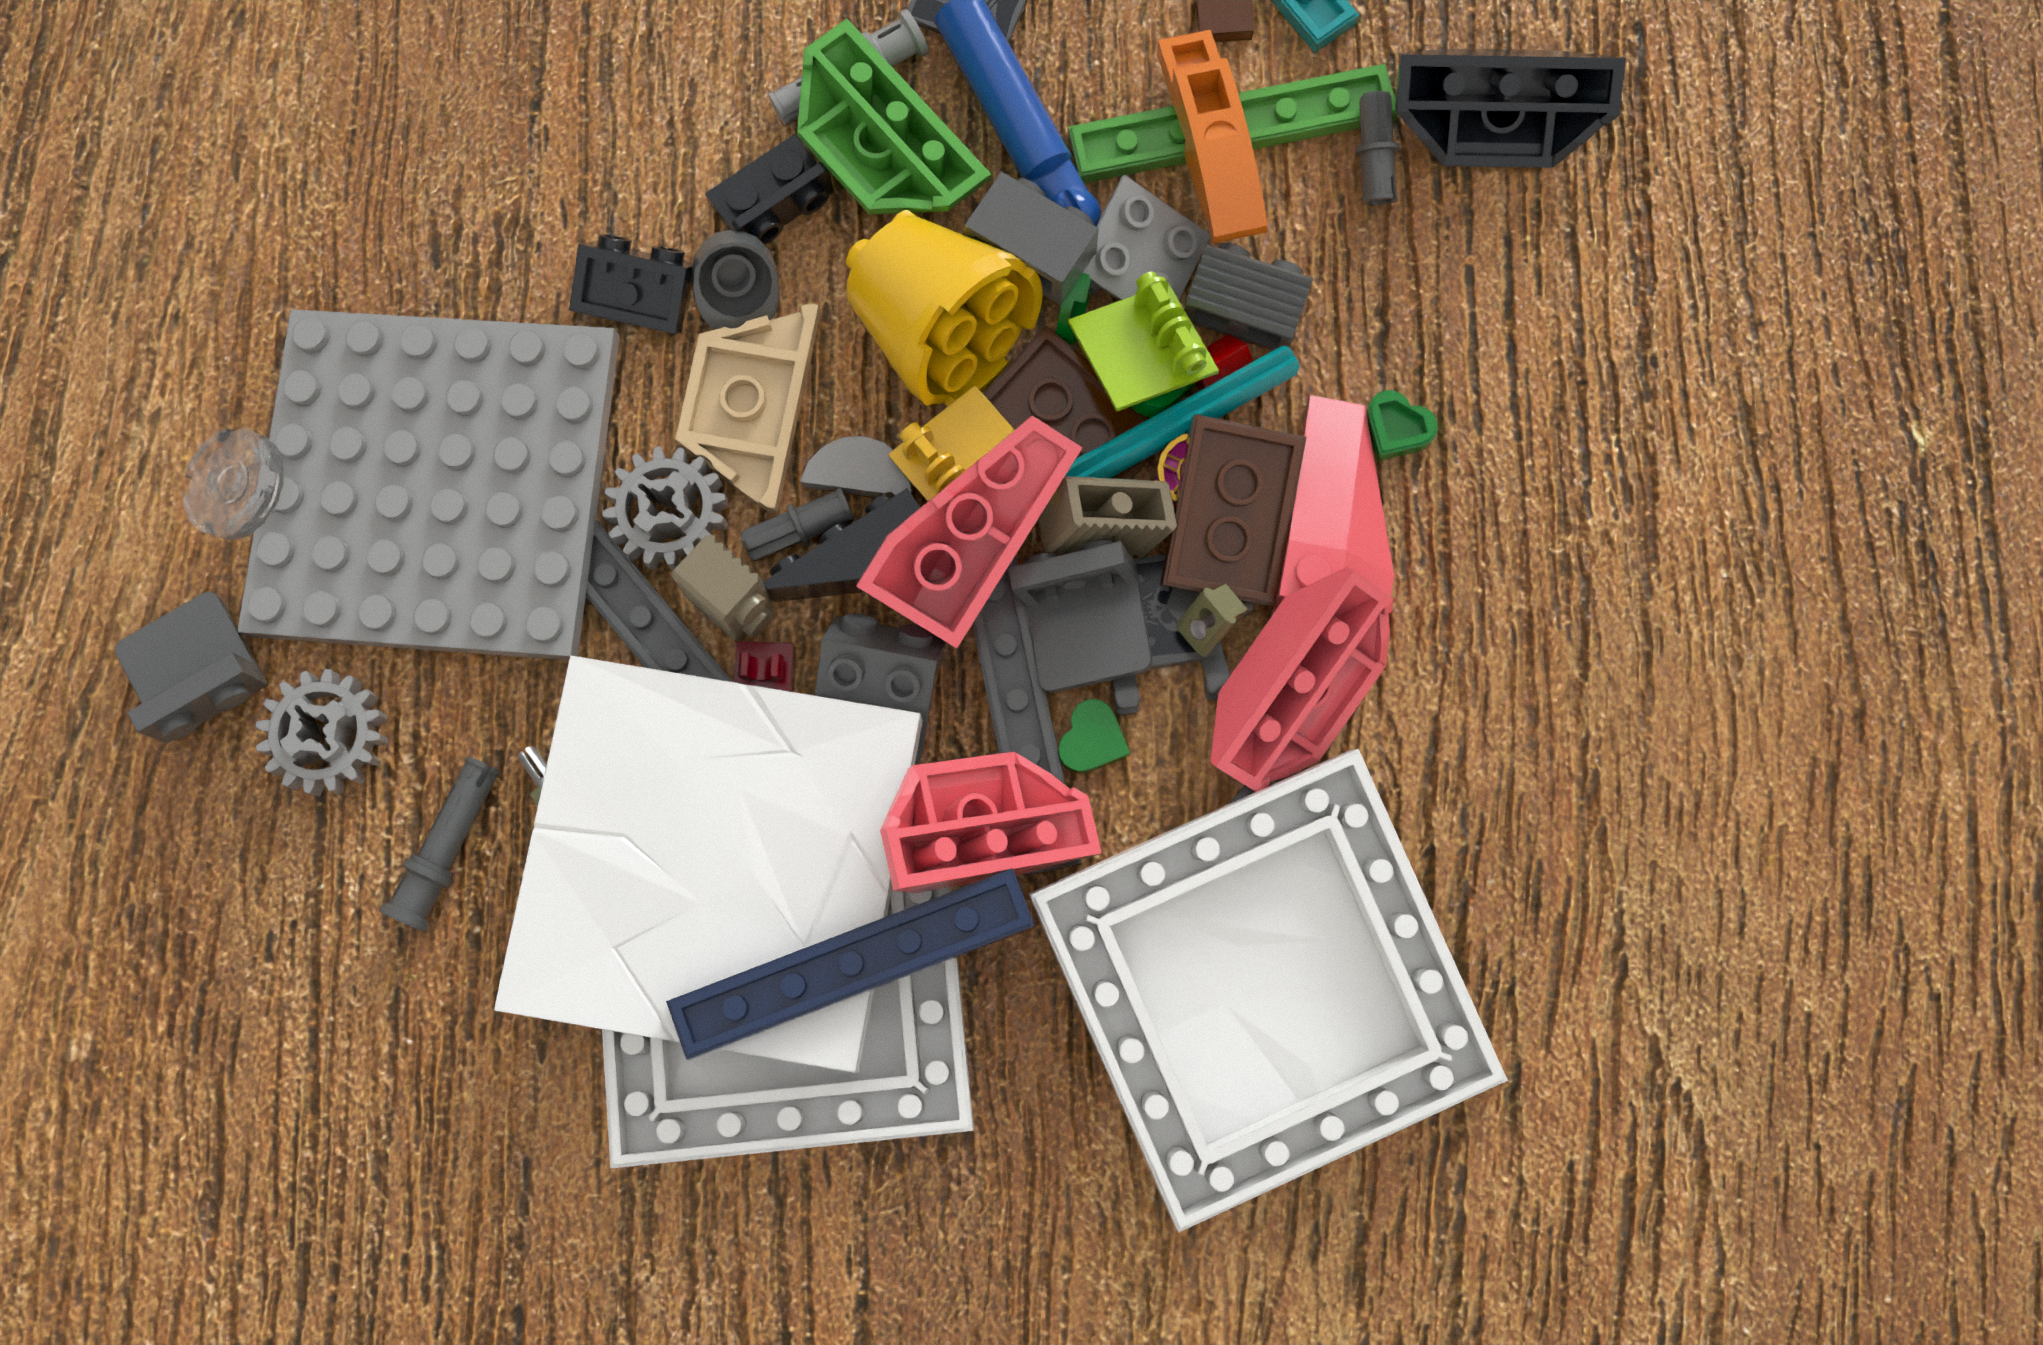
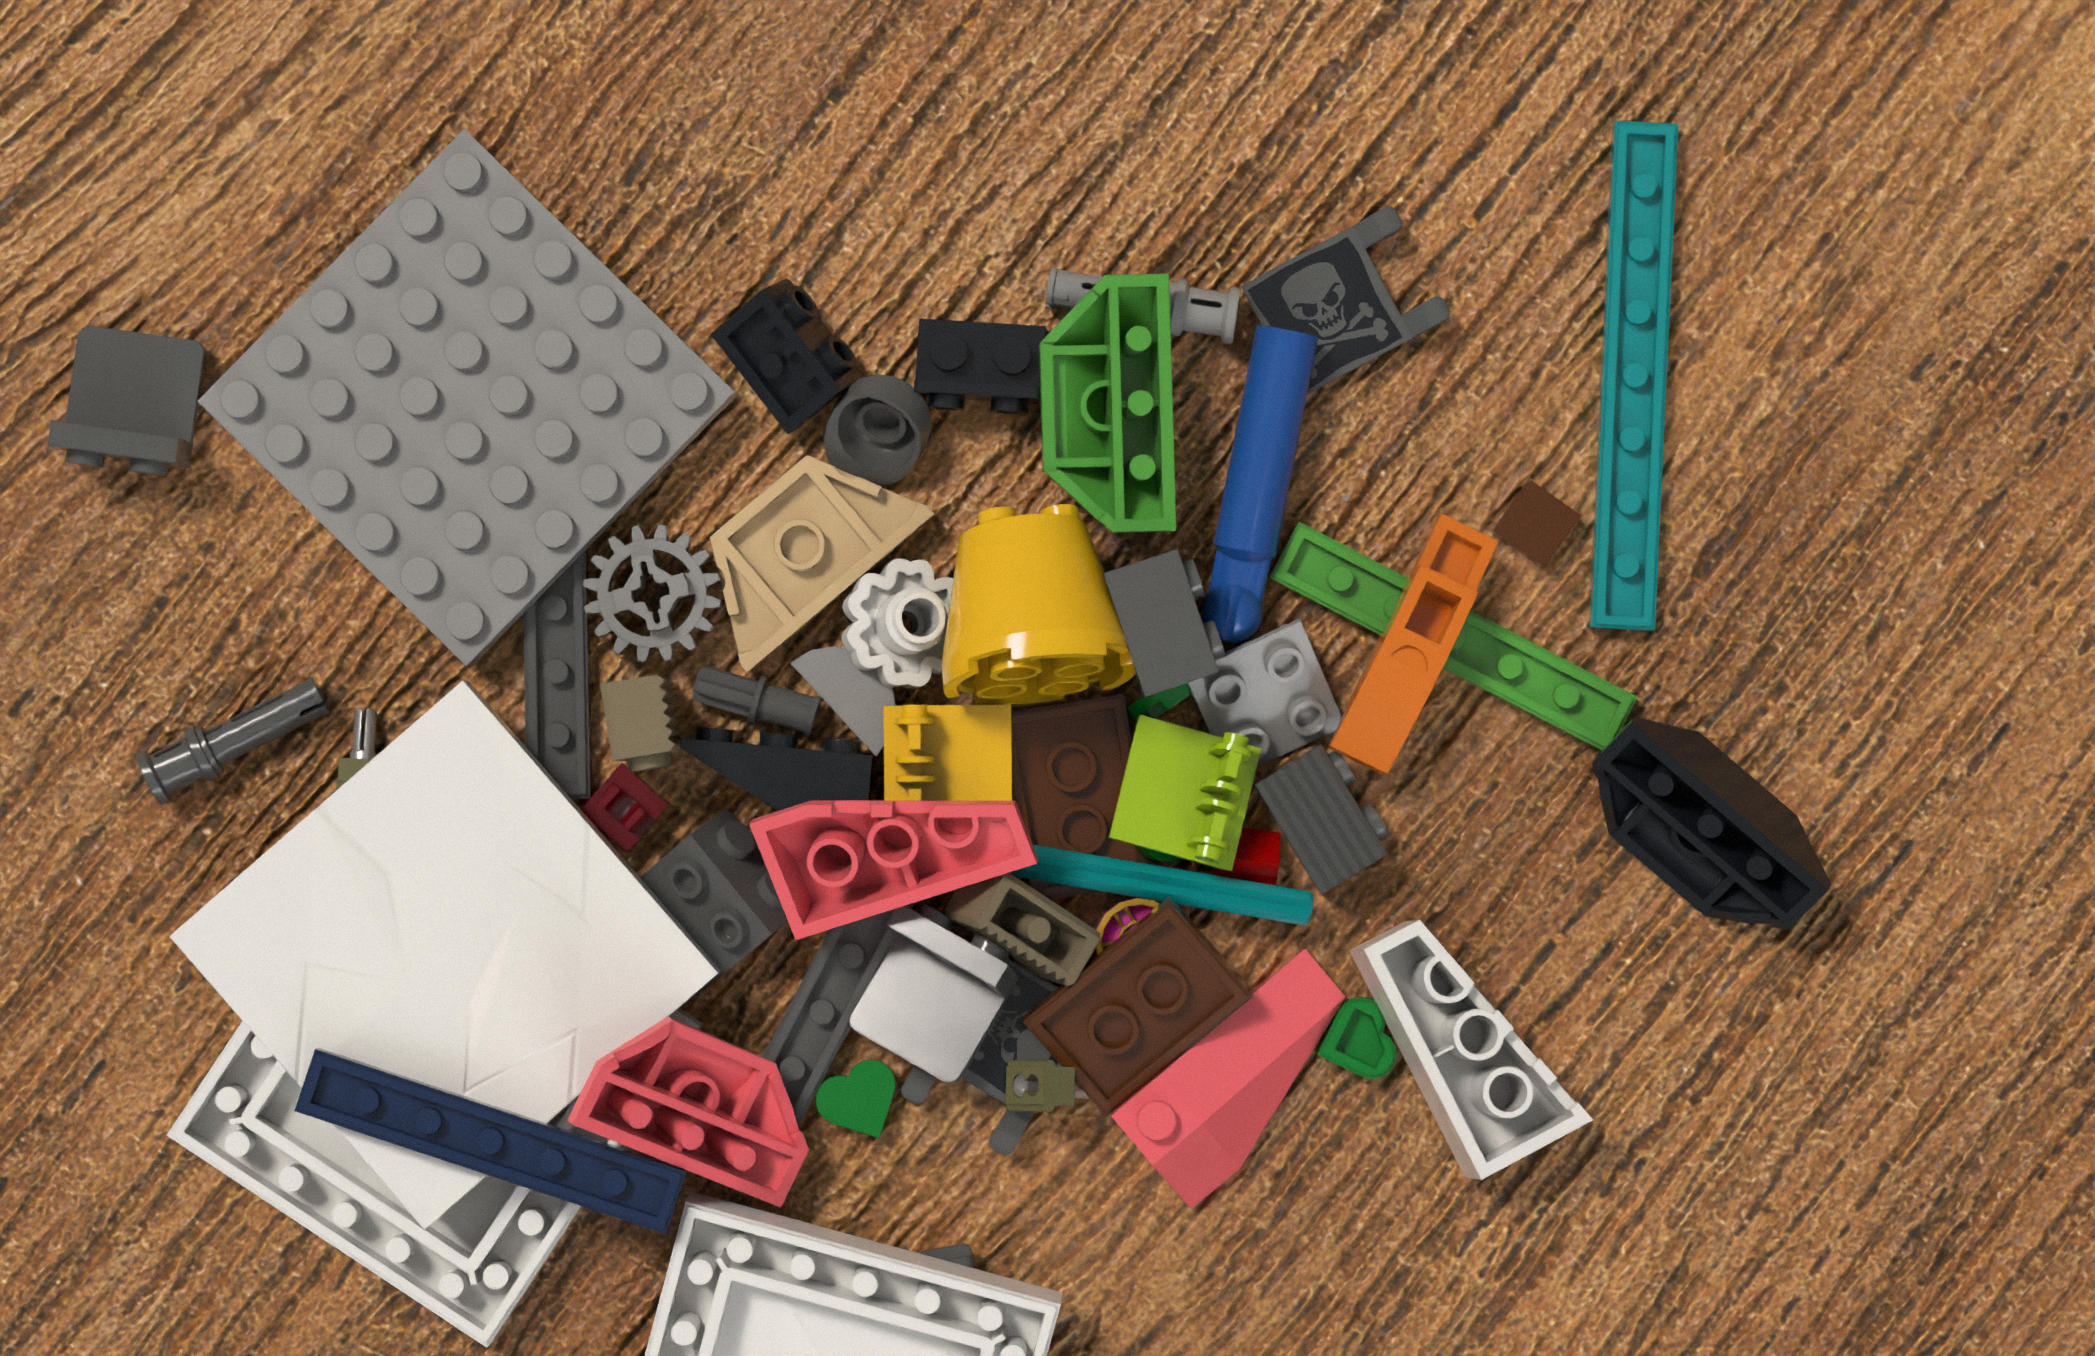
camera: 30 degrees right, 10 degrees up
clear tile [183,427,284,540] -> none
light grey gear [255,669,389,797] -> none
coral wedge [1210,566,1394,792] -> none
dark grey axle [1356,91,1400,206] -> none
none -> white plant [841,558,953,689]
none -> white wedge [1349,920,1593,1180]

